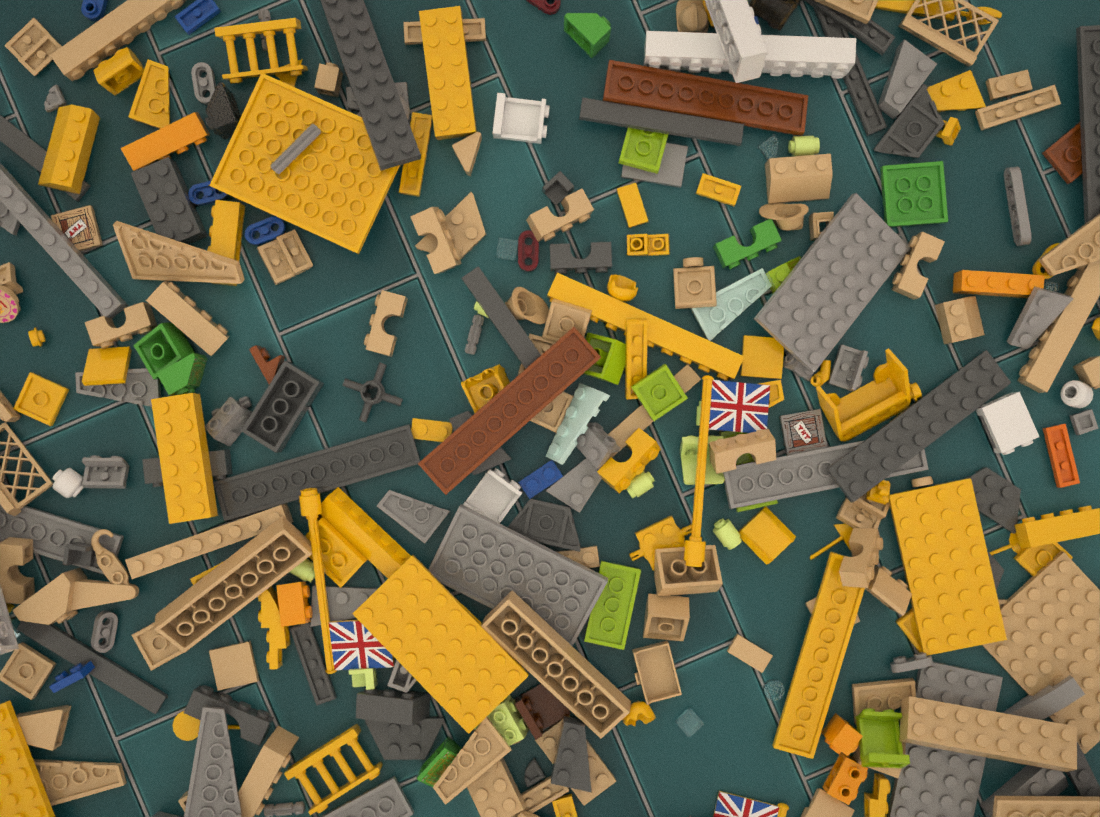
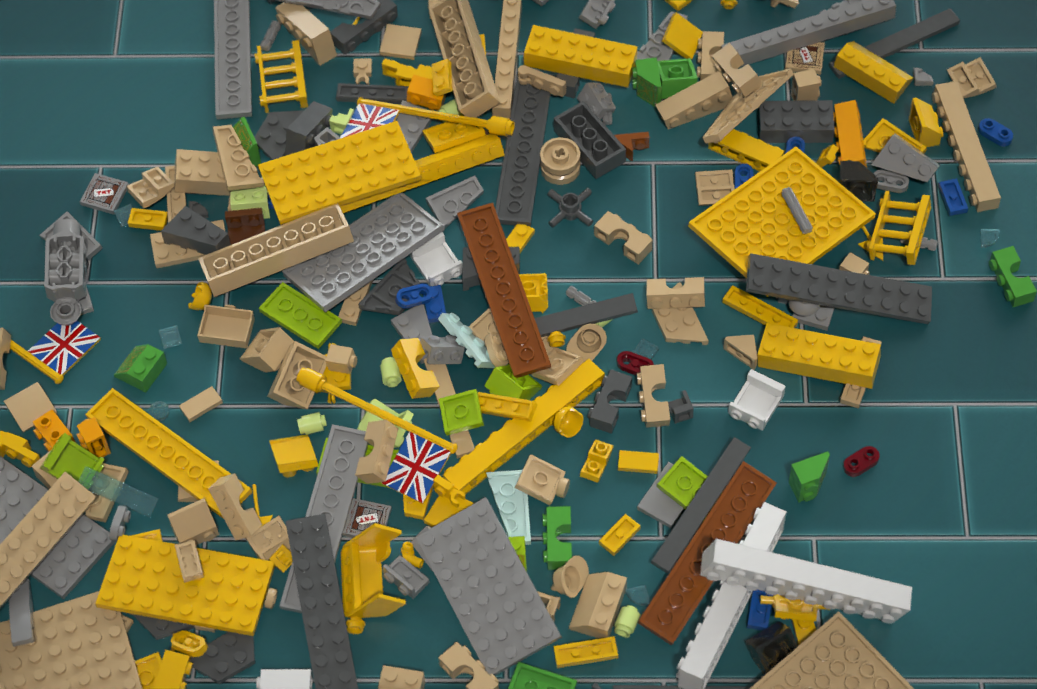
camera: 125 degrees right, 30 degrees down
none -> clear light blue tile [78,466,158,518]
none -> bright green slope [114,344,167,393]
none -> yellow plate [171,631,208,657]
none -> tan plate [175,540,204,583]
none -> tan brick [325,344,357,374]
none -> tan plate [353,58,372,85]
none -> blue plate [395,284,433,308]
none -> yellow plate [432,58,452,97]
none -> yellow plate [433,475,466,508]
none -> tan plate [484,332,509,367]
none -> tan plate [518,65,566,97]
none -> tan wheel [540,137,581,185]
none -> yellow plate [547,331,566,347]
none -> yellow plate [553,636,618,668]
none -> tan arch [712,43,763,97]
none -> tan brick [791,69,821,101]
none -> yellow plate [816,144,839,167]
none -> light grey wedge [871,133,941,182]

